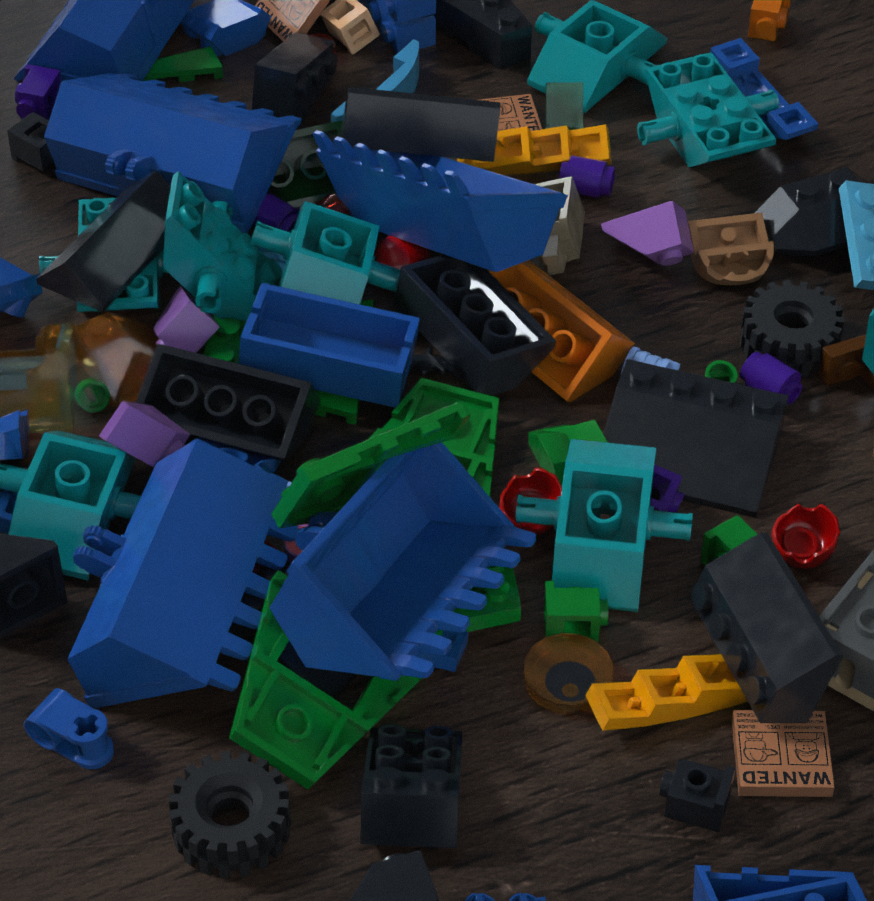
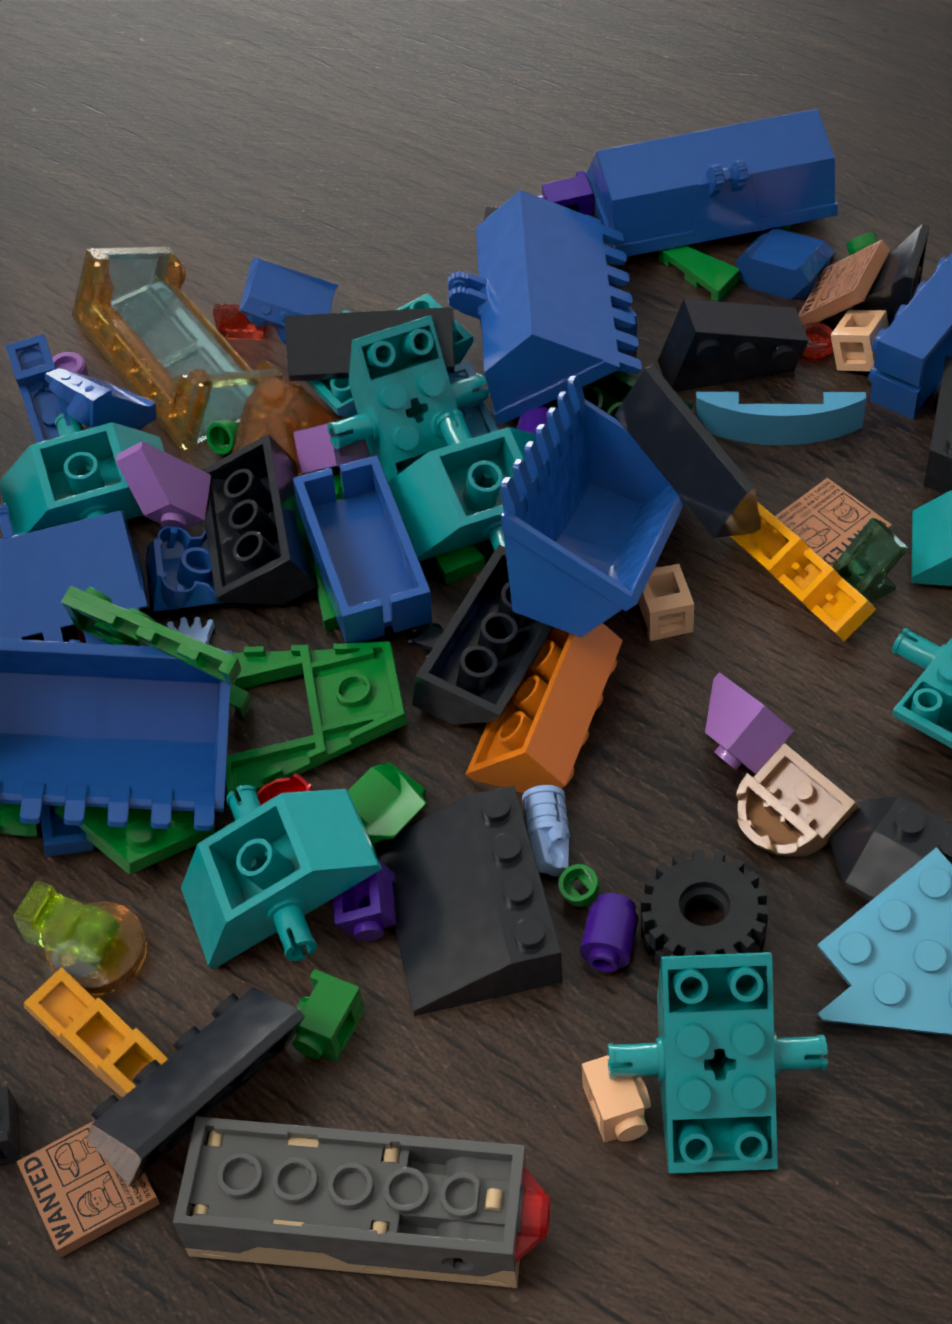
camera: 65 degrees right, 5 degrees up
dark tan hinge [536,176,585,275] -> none
green brick [543,581,608,644] -> none
dark purple brick [559,155,616,198] -> none
red hair [771,504,841,569] -> none
none -> clear neon green leg [13,880,121,964]

